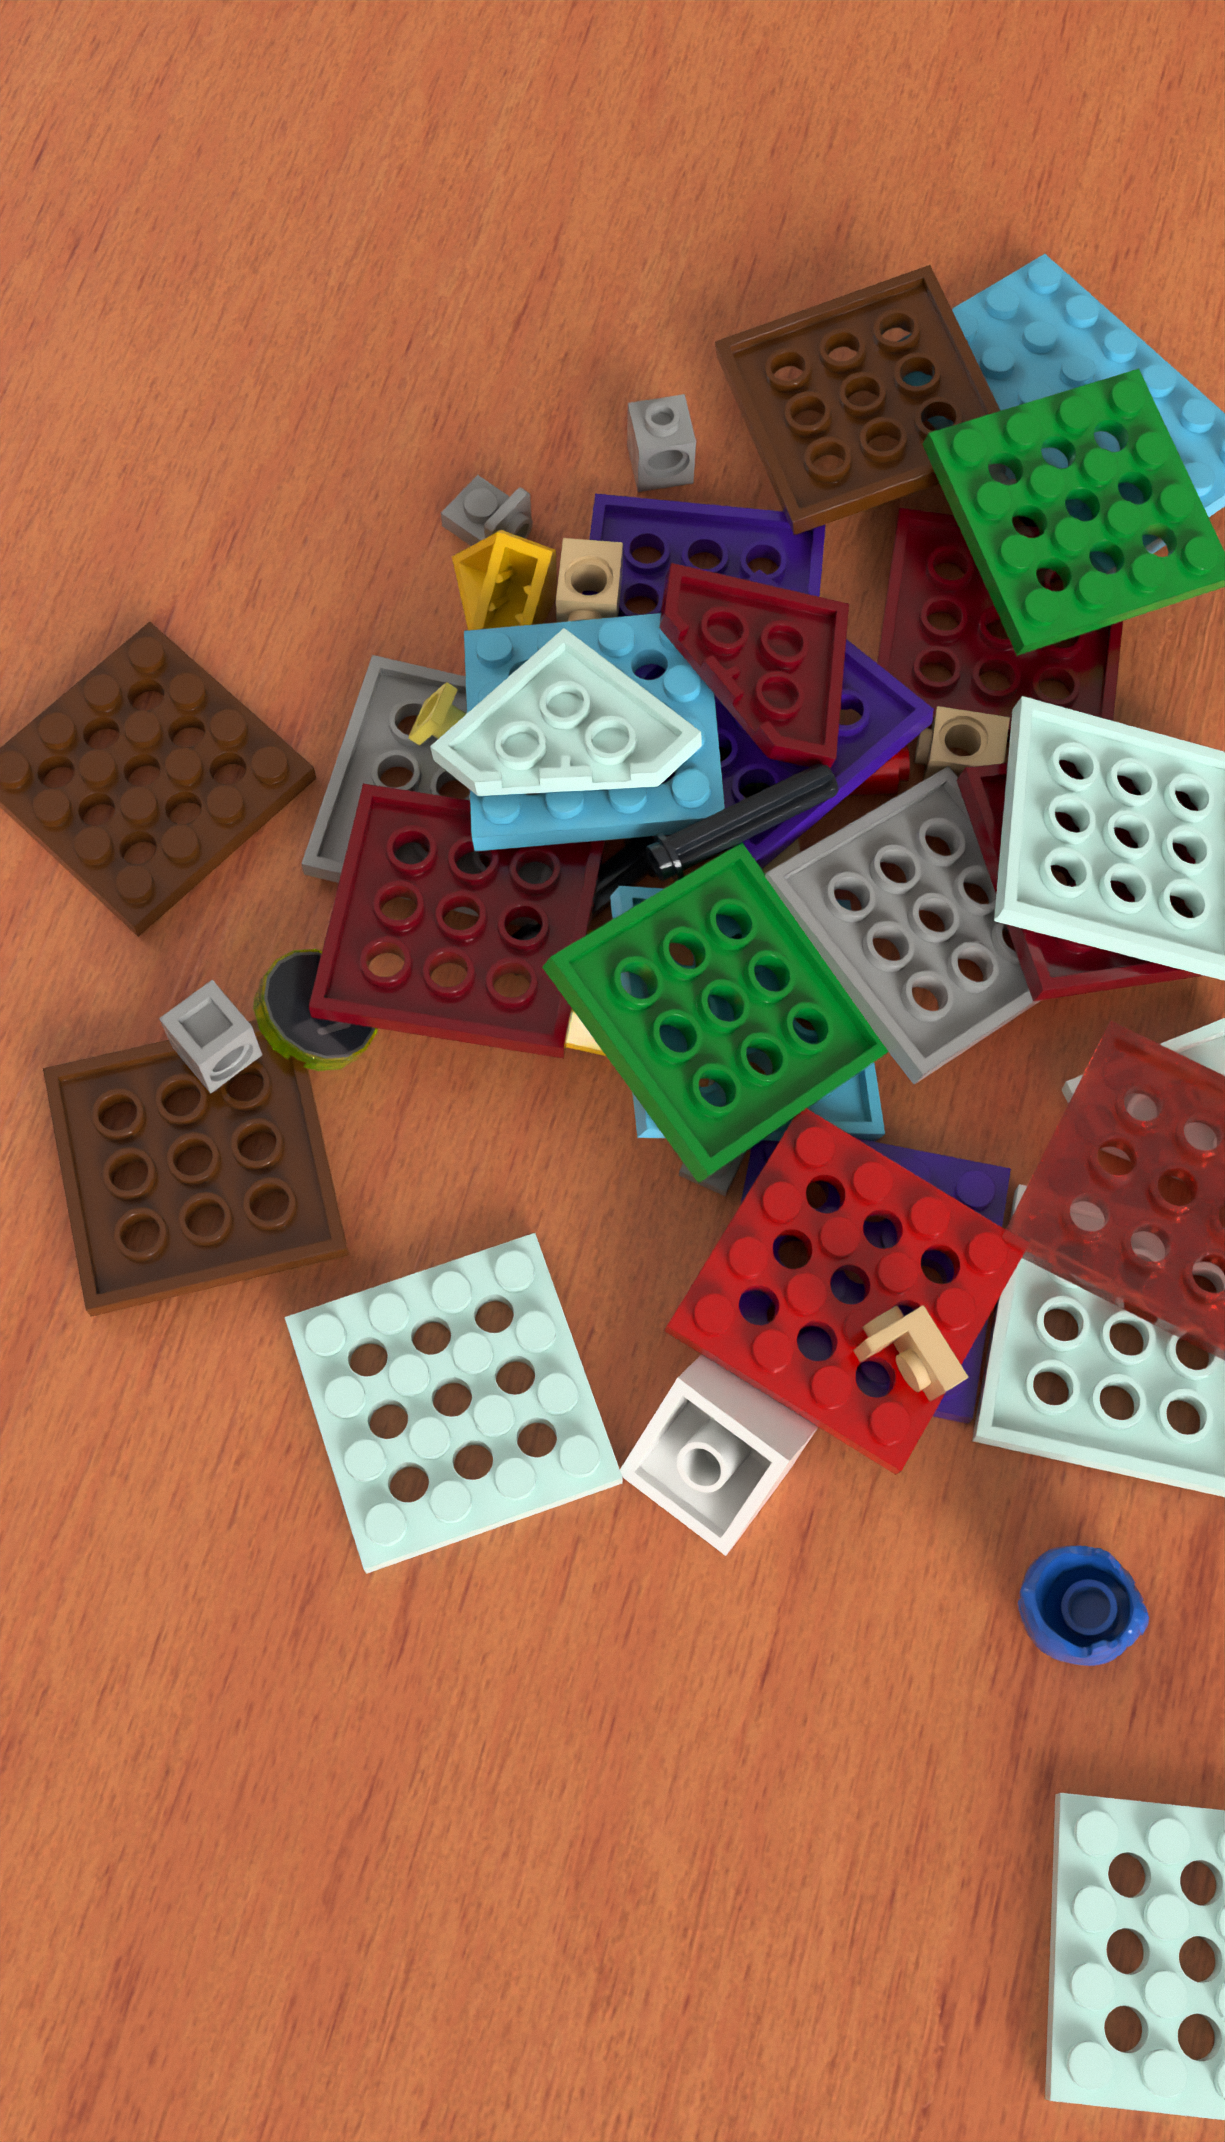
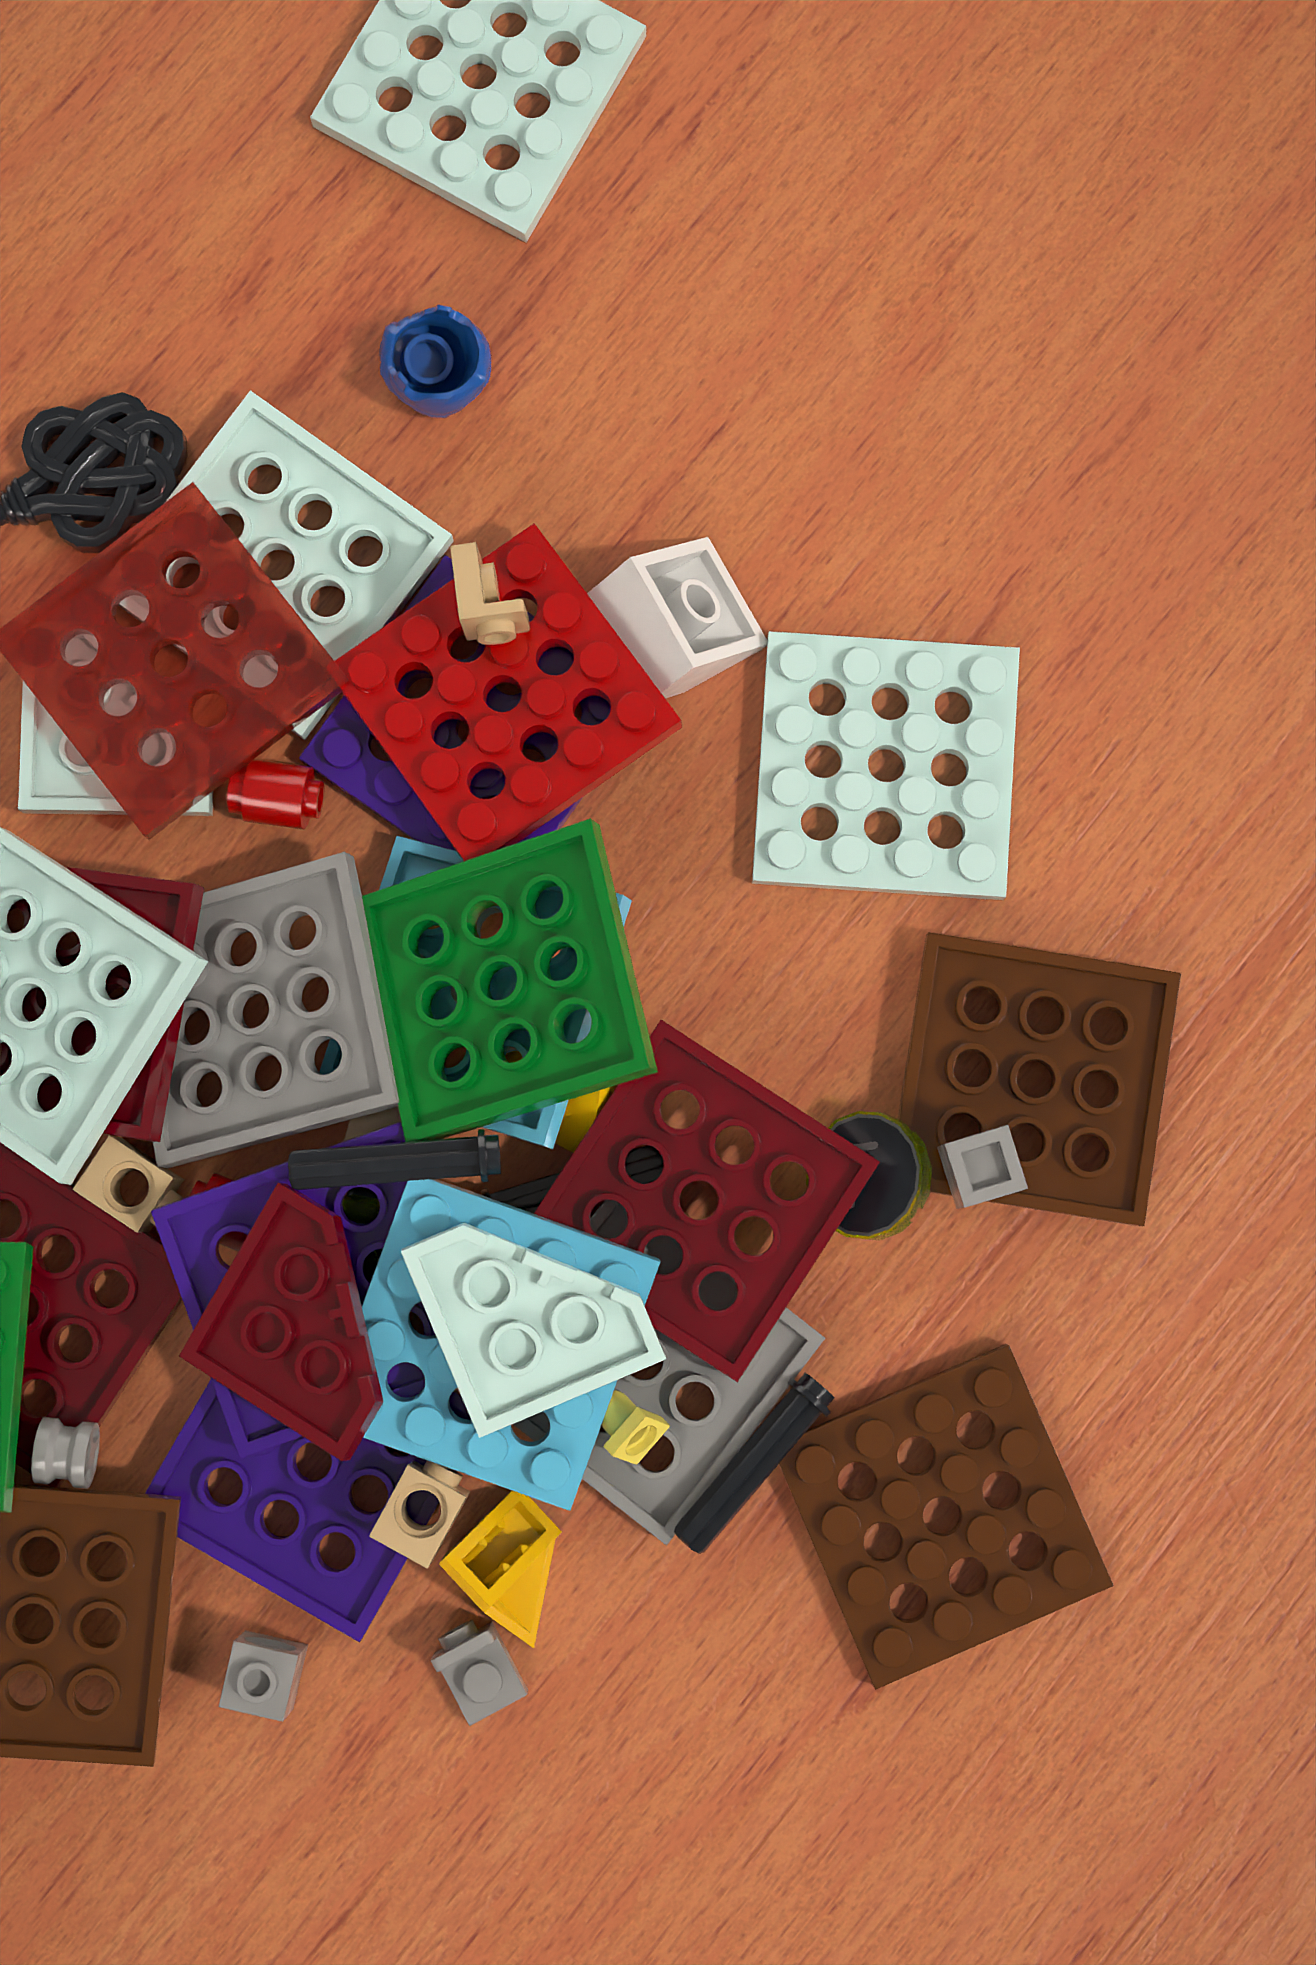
camera: 155 degrees left, 15 degrees up
none -> light grey wheel [31,1417,100,1489]
none -> red brick [227,759,325,830]
none -> black axle [674,1372,835,1554]

